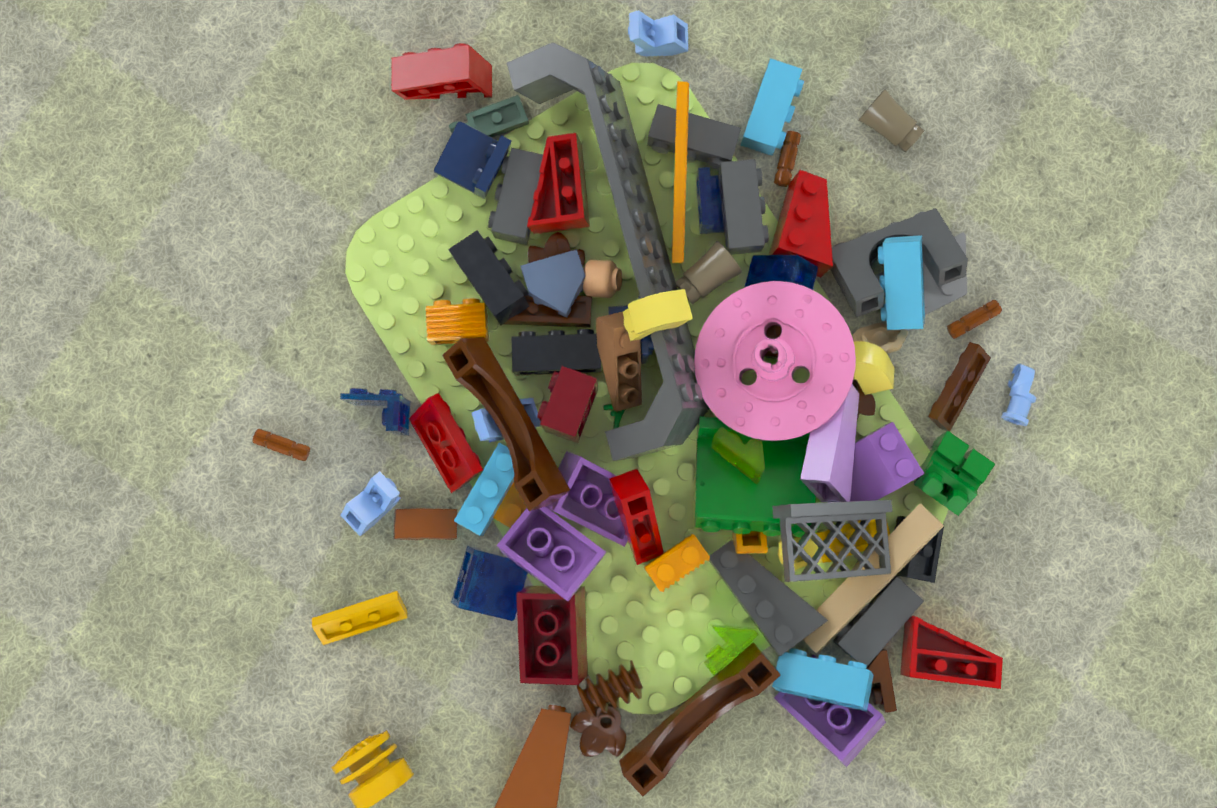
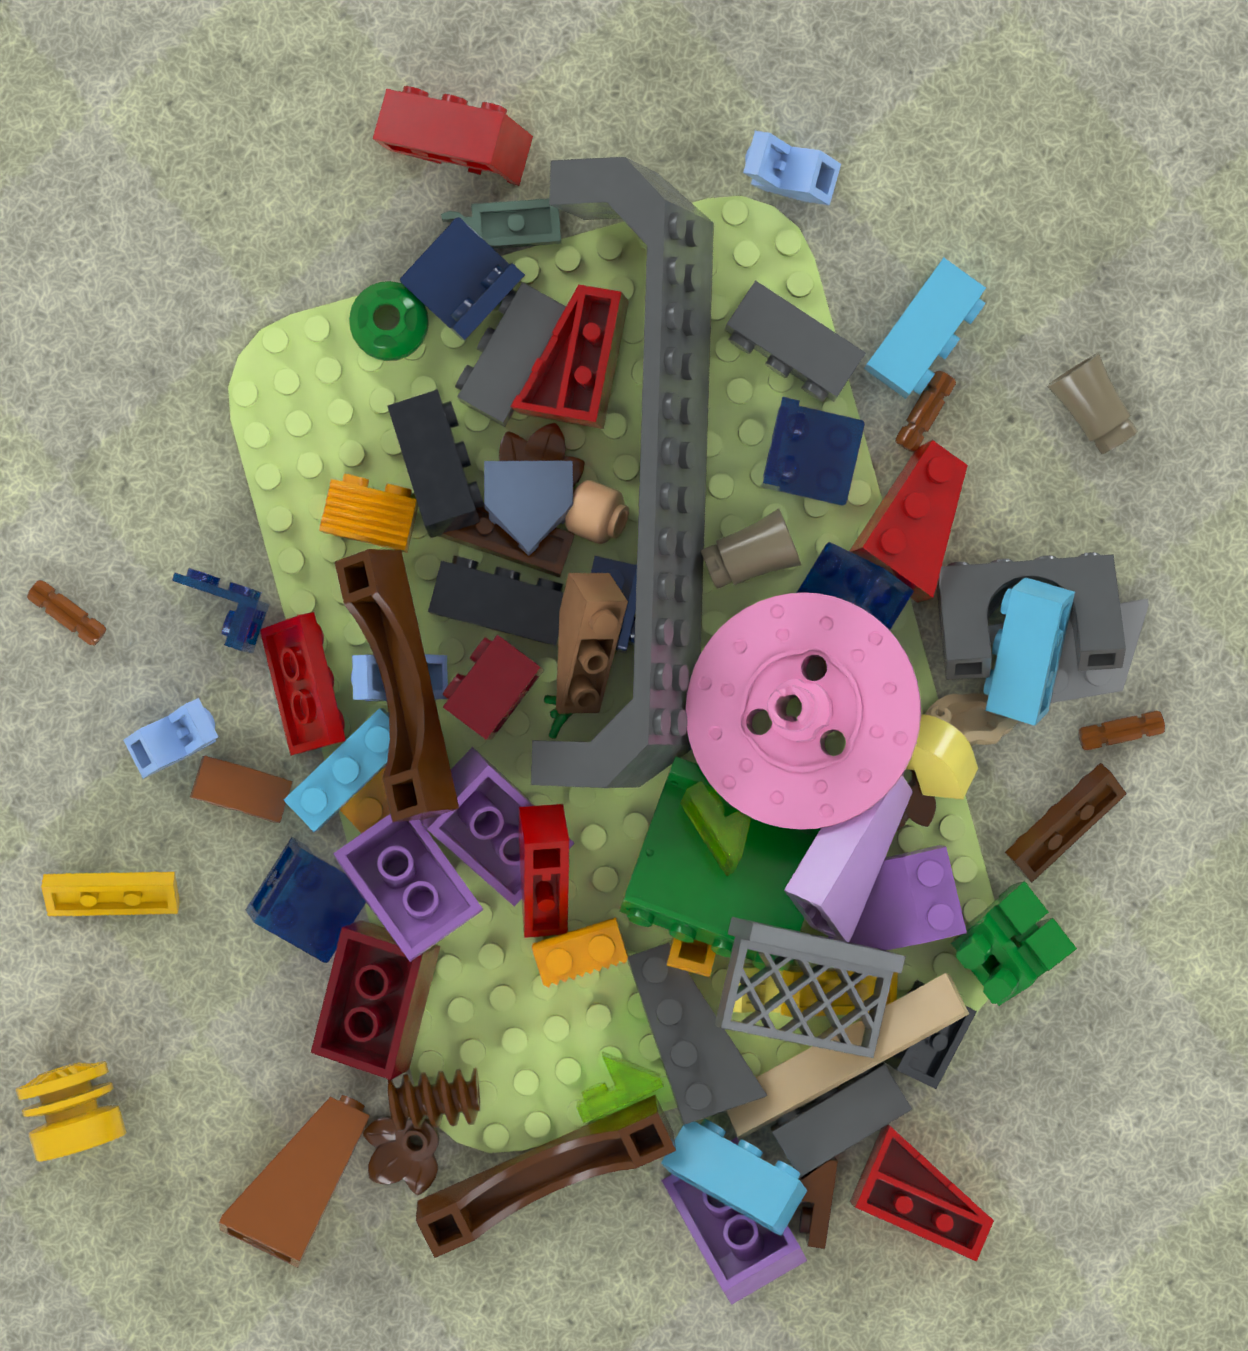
camera: 20 degrees right, 5 degrees up
light yellow brick [623,289,693,341] -> none
light orange tile [672,81,689,263] -> none
dark grey brick [718,159,769,255] -> none
light blue connector [1001,364,1037,426] -> none
none -> green piece [349,281,429,361]

